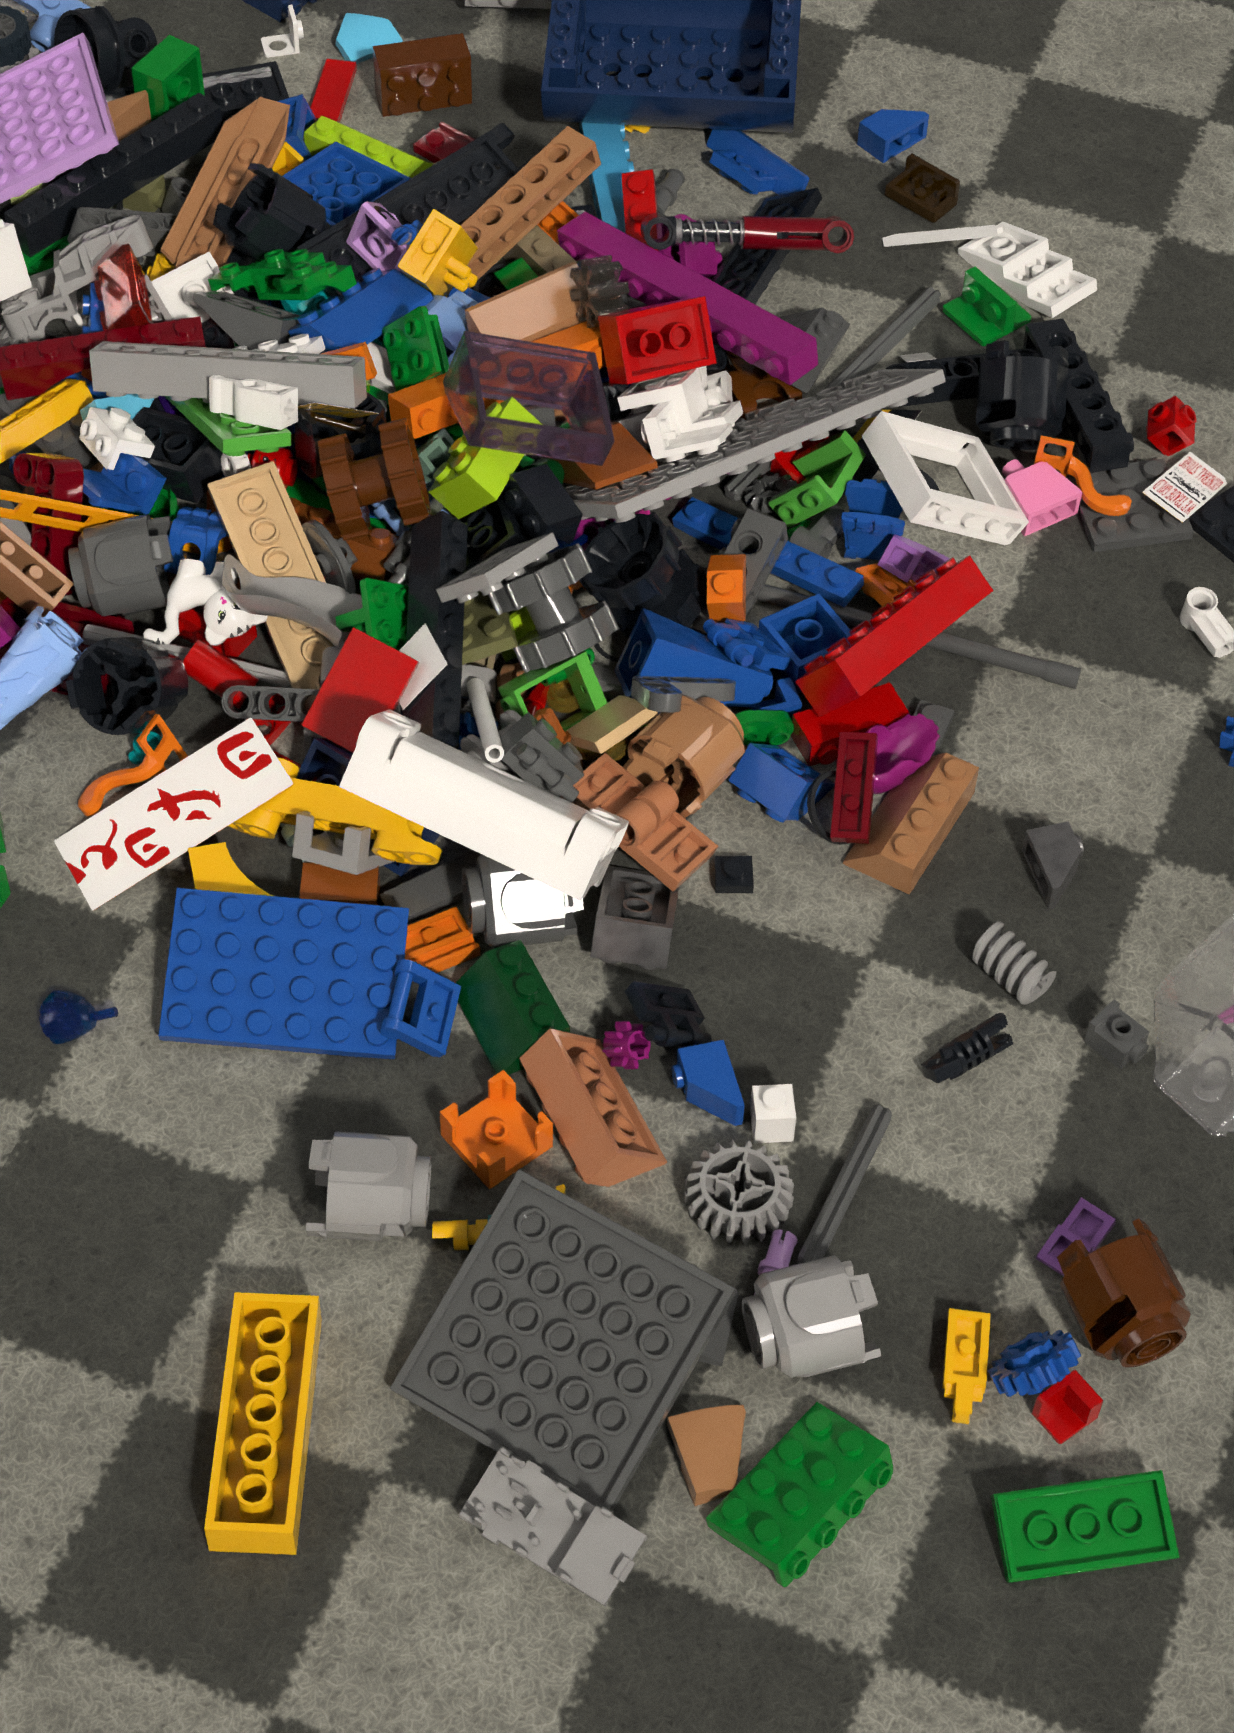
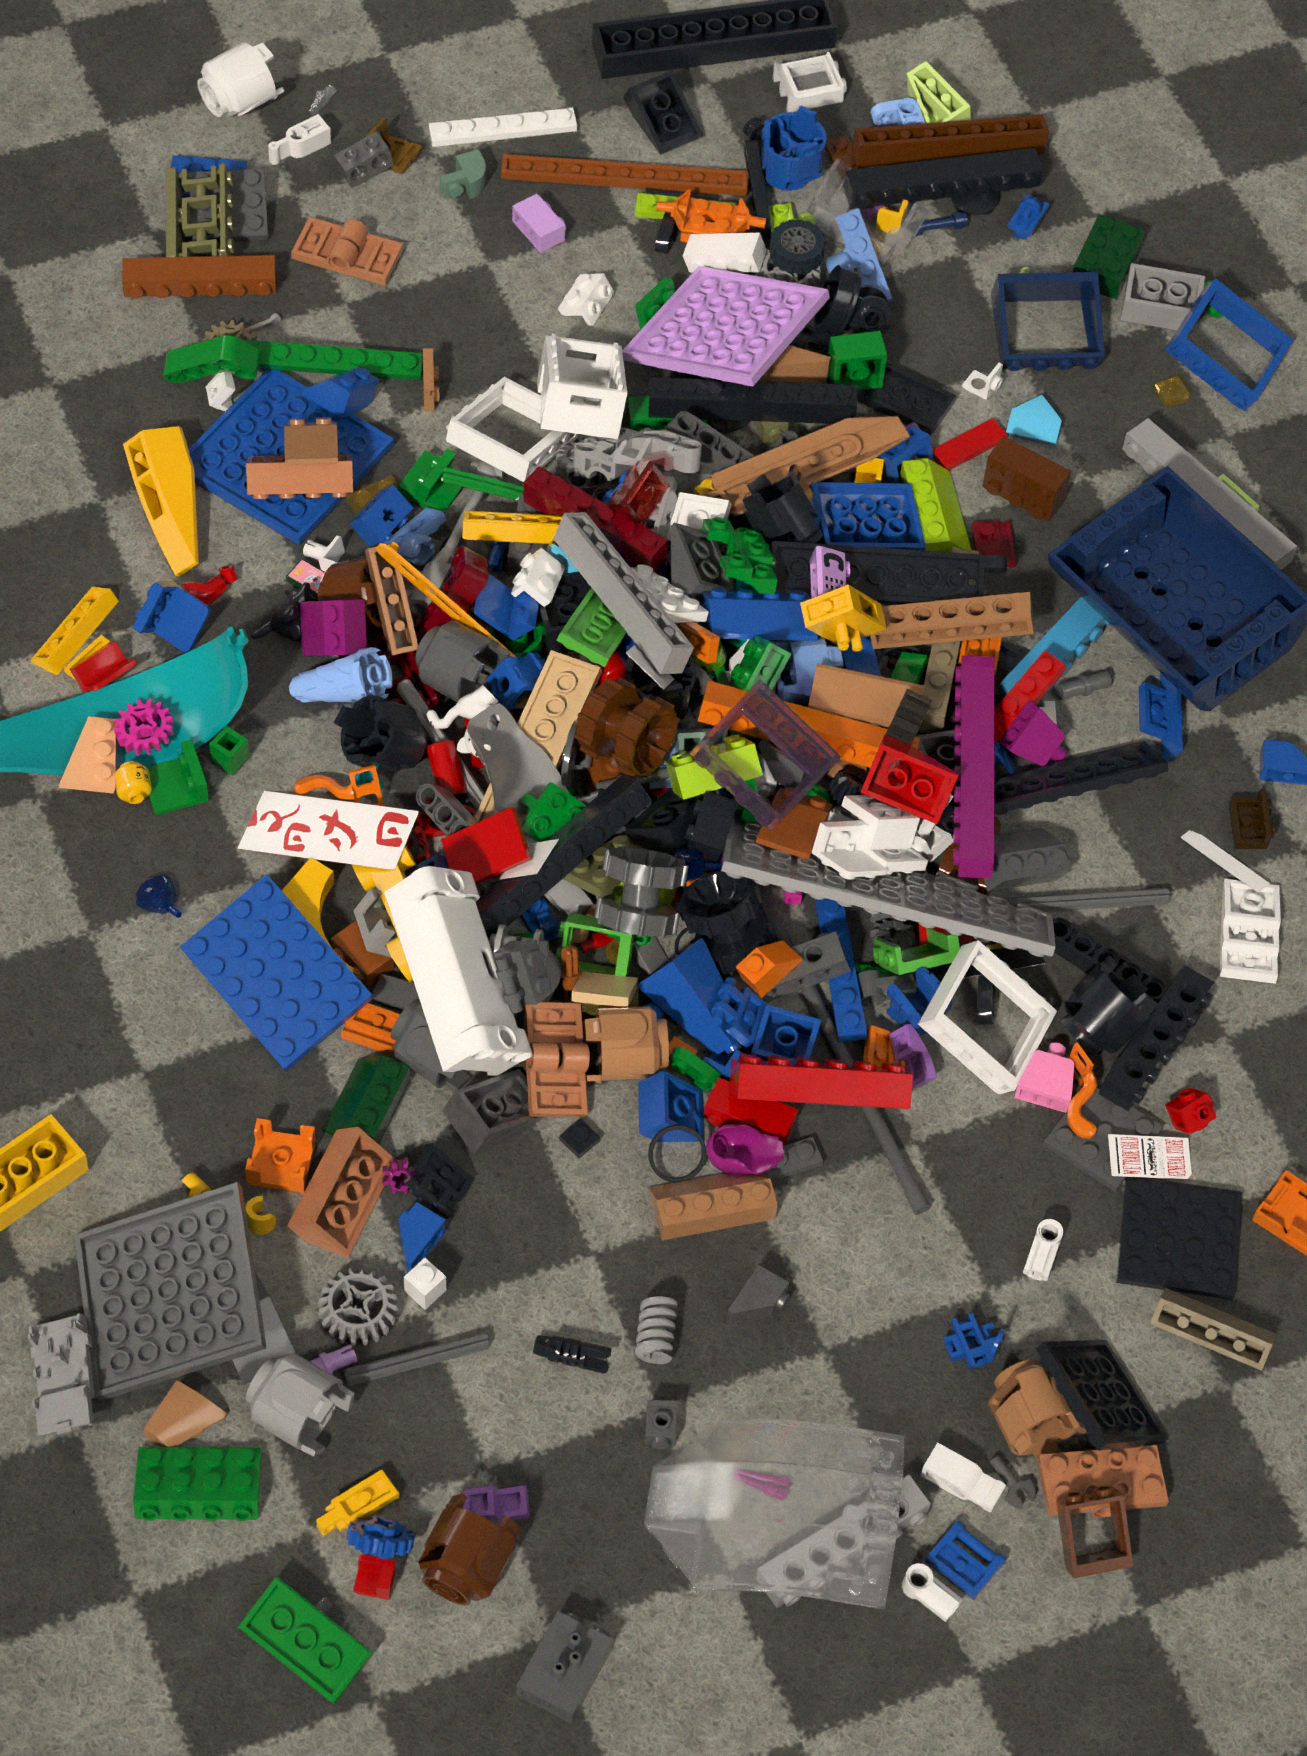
camera: 45 degrees right, 5 degrees up
white piece [209,375,298,430] -> none
light grey piece [306,1131,431,1241] -> none
blue plate [380,959,461,1057] -> none
blue piece [391,220,423,246] -> none
light grey plate [436,532,559,603] -> none
white piece [466,678,504,763] -> none
dark grey beam [631,676,736,713] -> none
piece [640,212,854,253] -> none
dark red plate [830,732,878,844] -> none
white sticker [899,352,936,362] -> none
green bracket [943,266,1032,347] -> none

